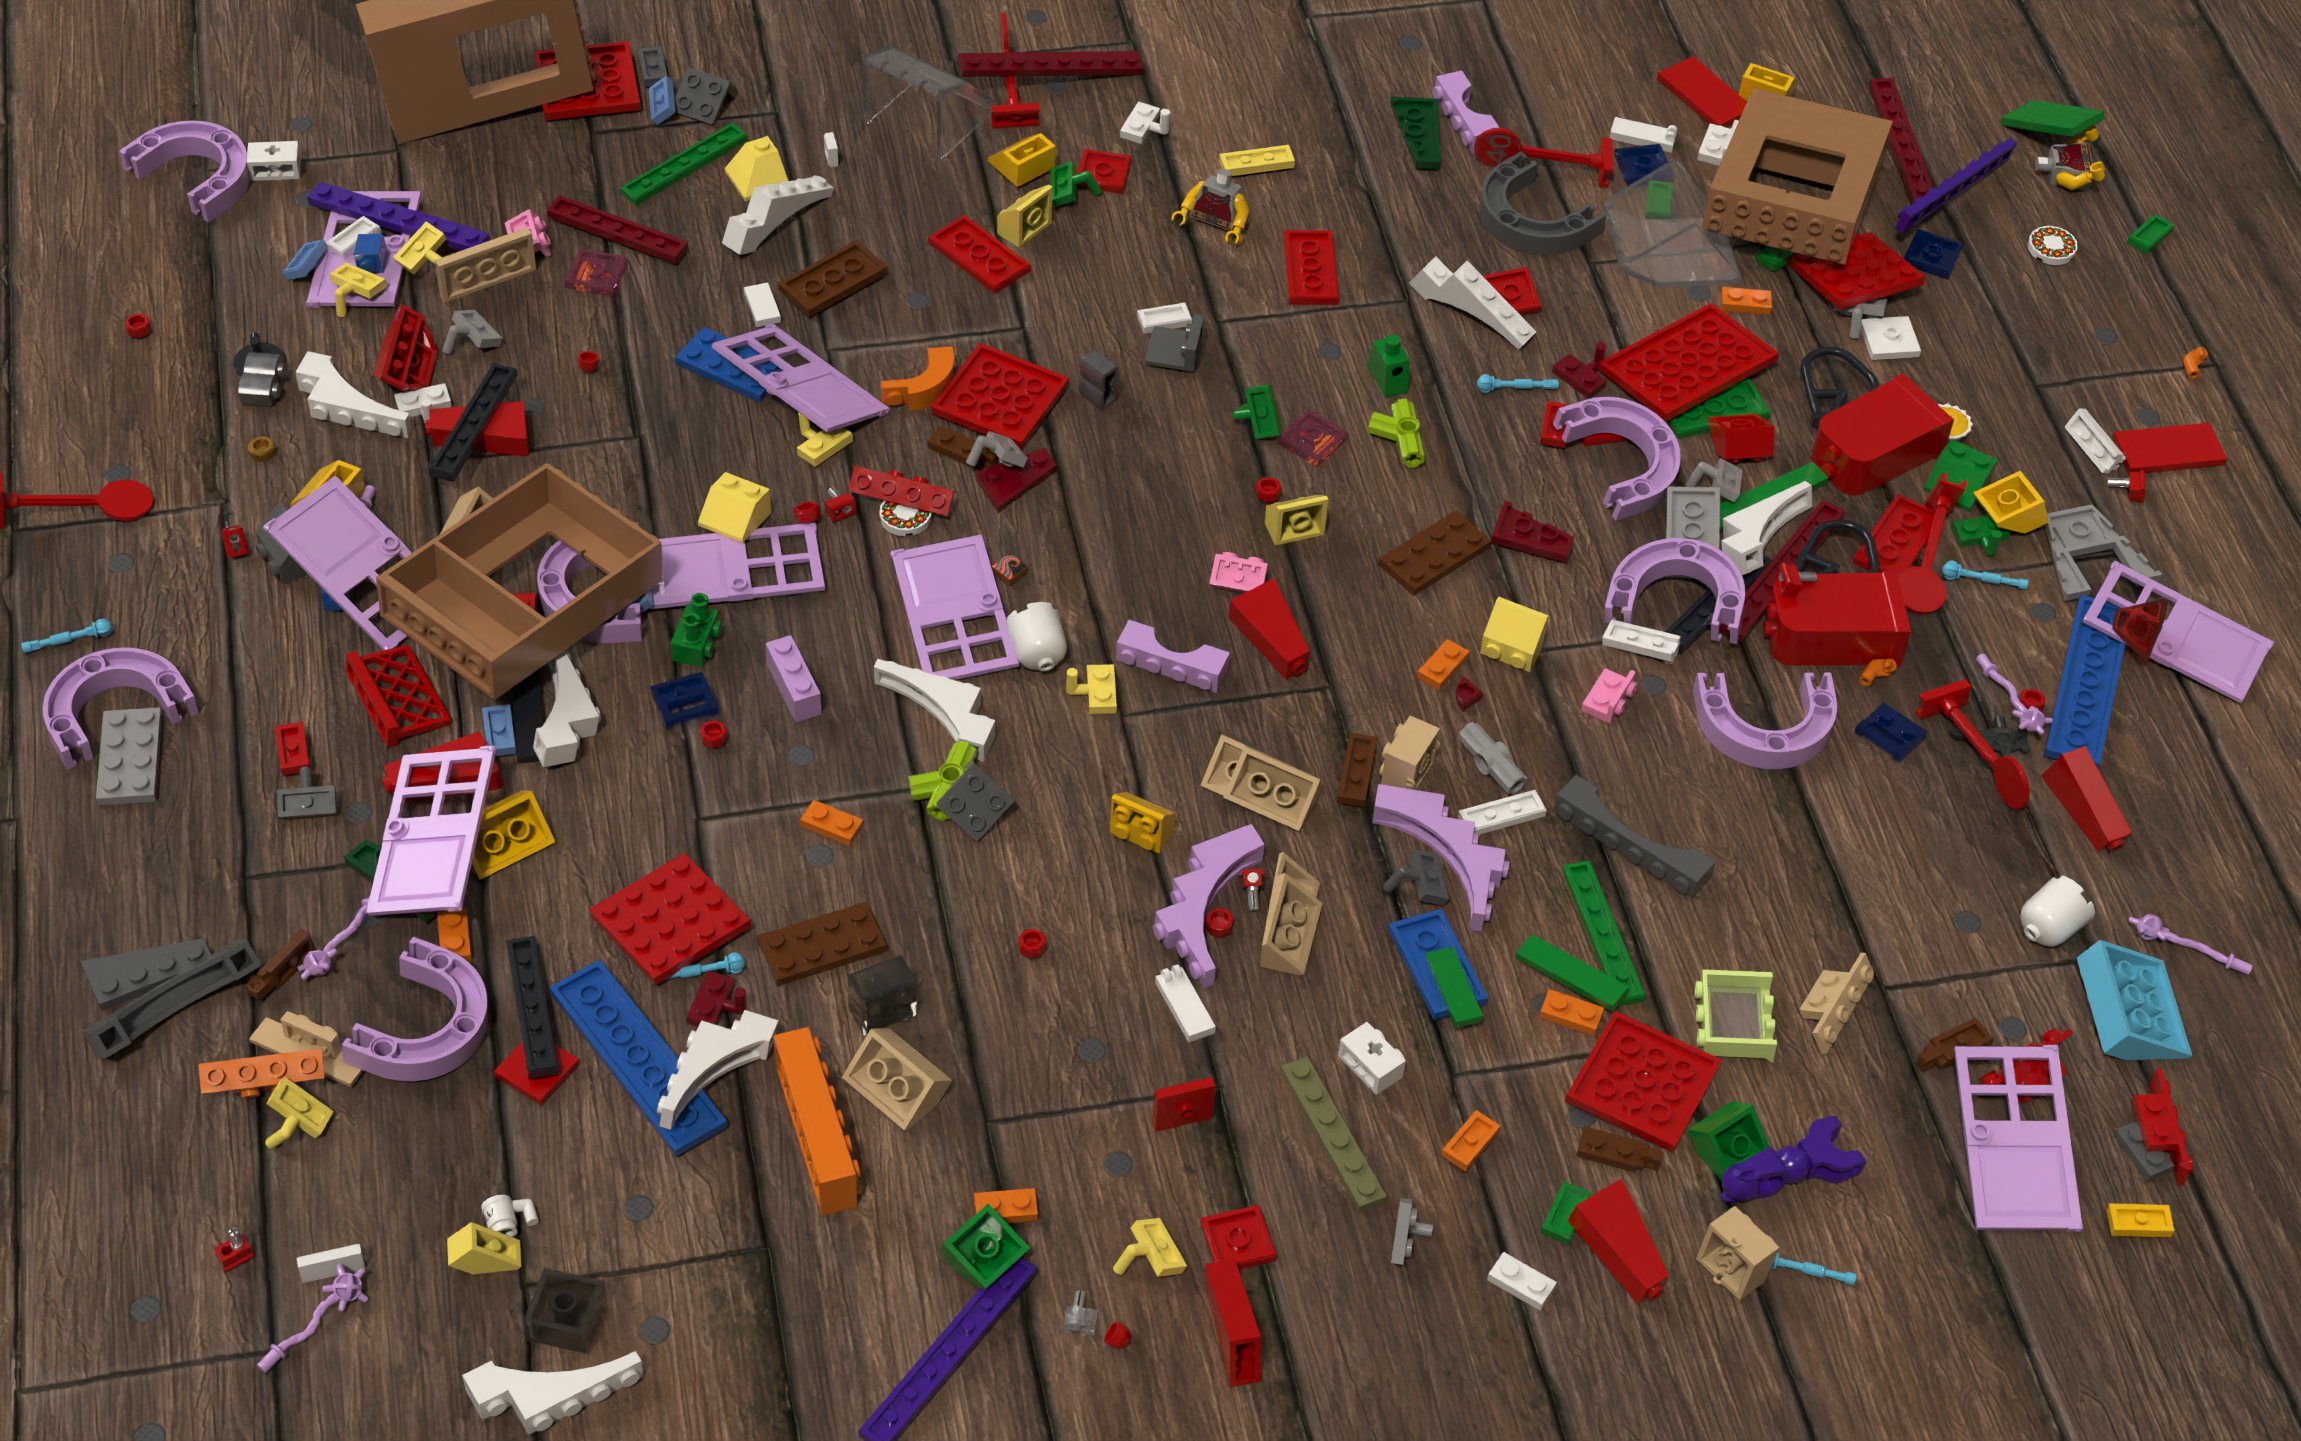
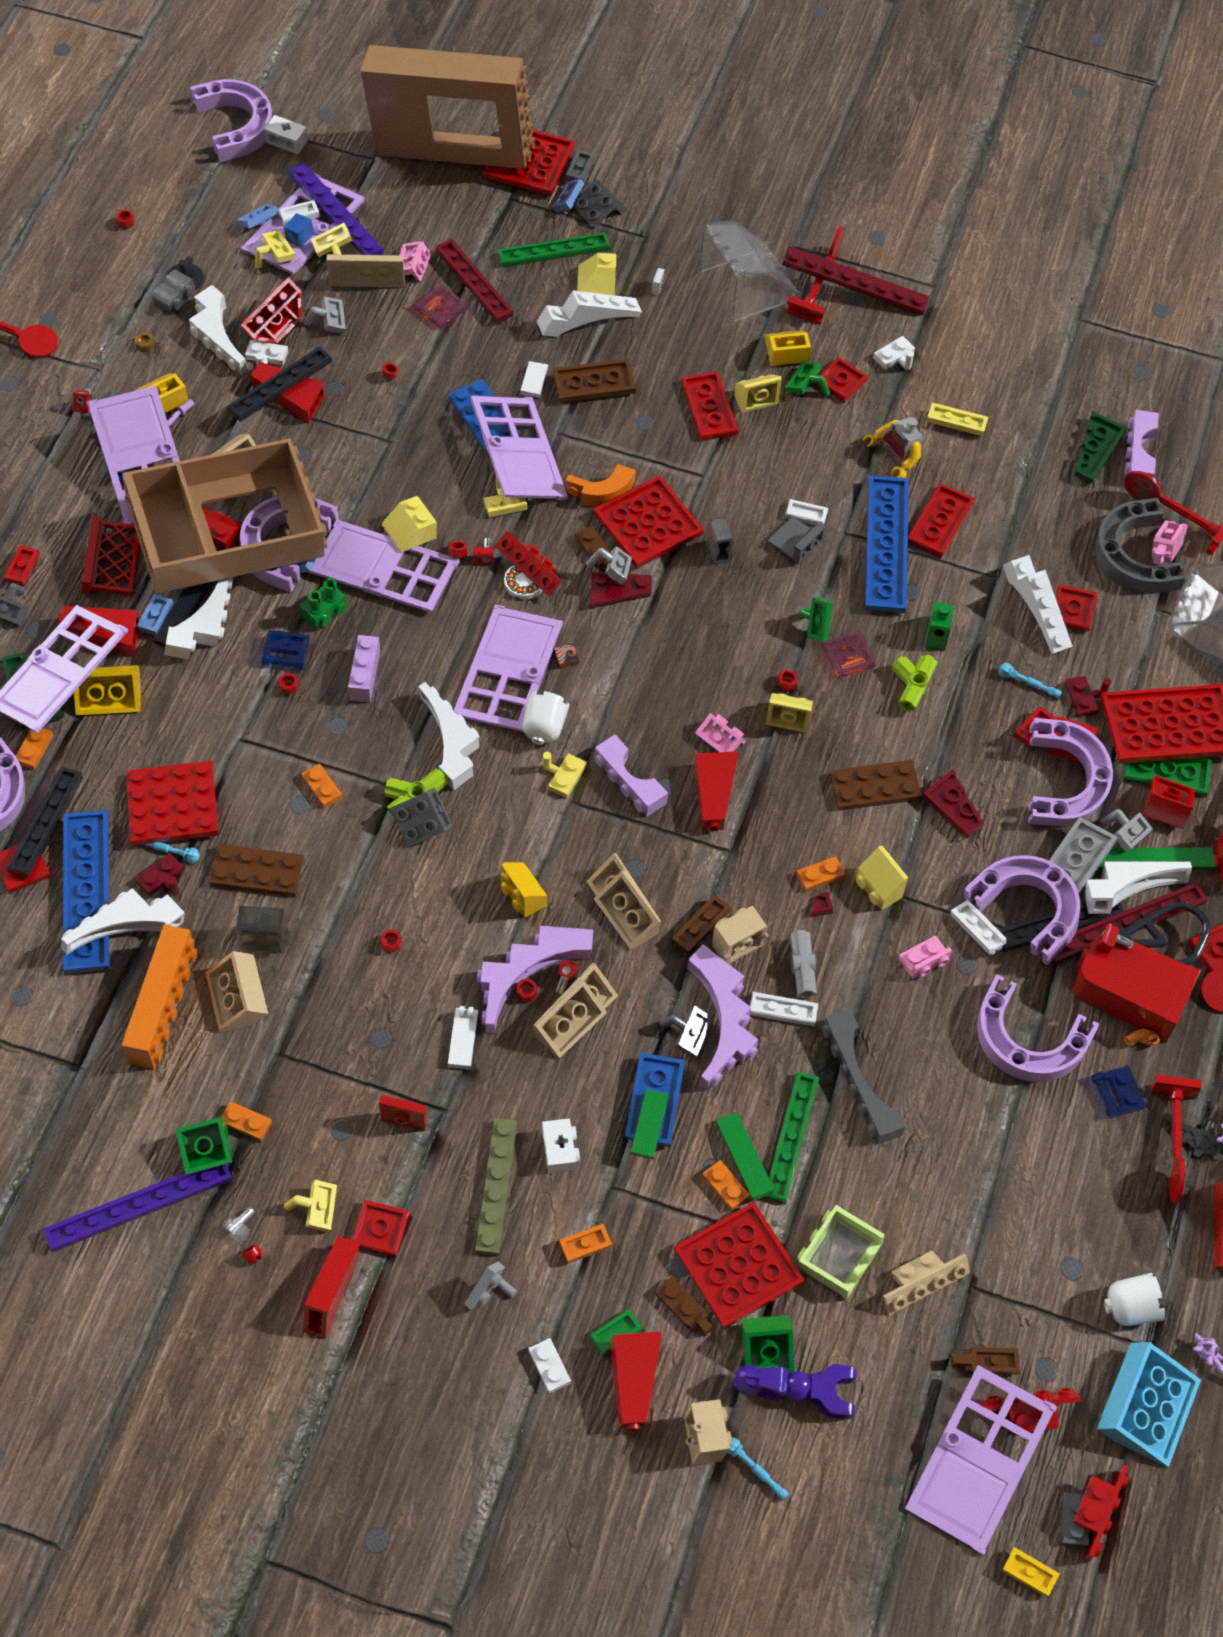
camera: 30 degrees right, 10 degrees up
none -> blue plate [865,475,909,613]
none -> bright pink hinge [1152,521,1187,565]

